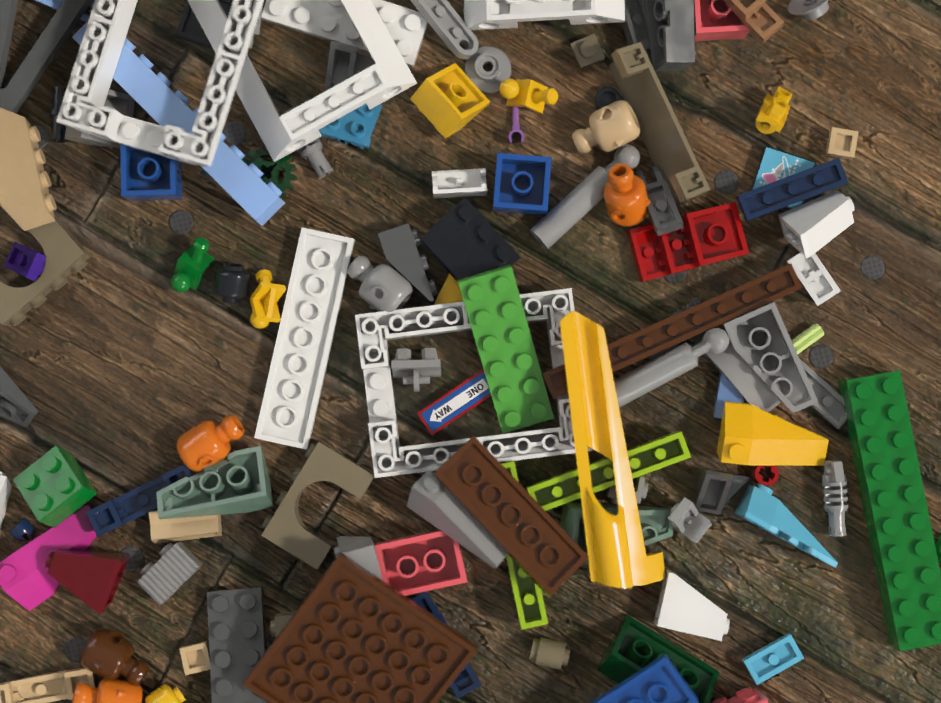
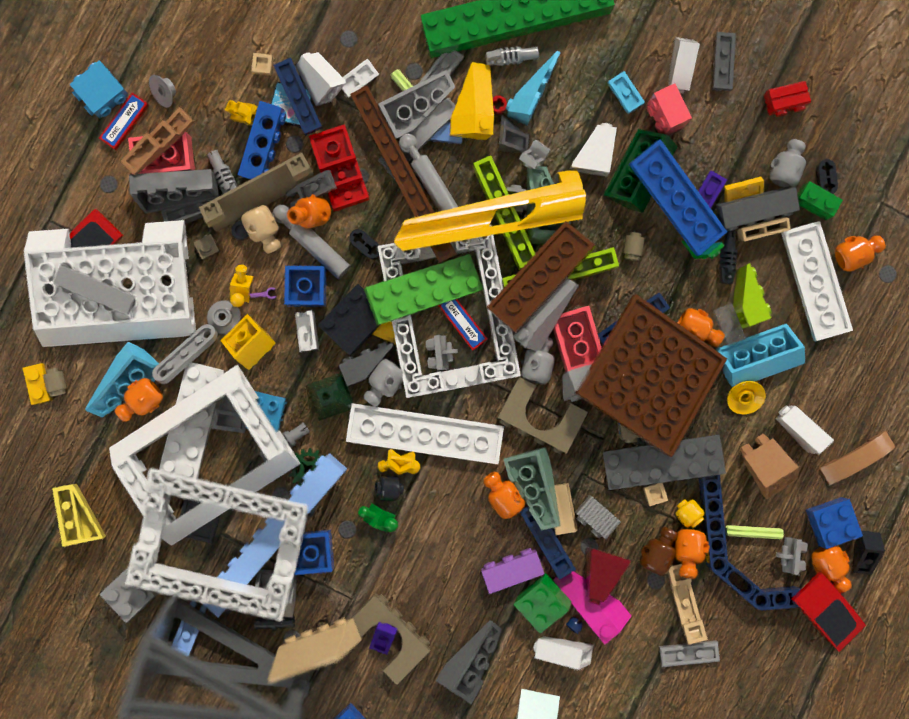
camera: 100 degrees left, 0 degrees up
none -> light grey hinge [207,150,238,194]
none -> blue brick [238,101,286,180]
none -> clear green slope [307,373,354,421]
none -> black beam [349,229,380,260]
none -> medium lavender brick [481,548,544,594]
none -> light grey piece [521,338,555,384]

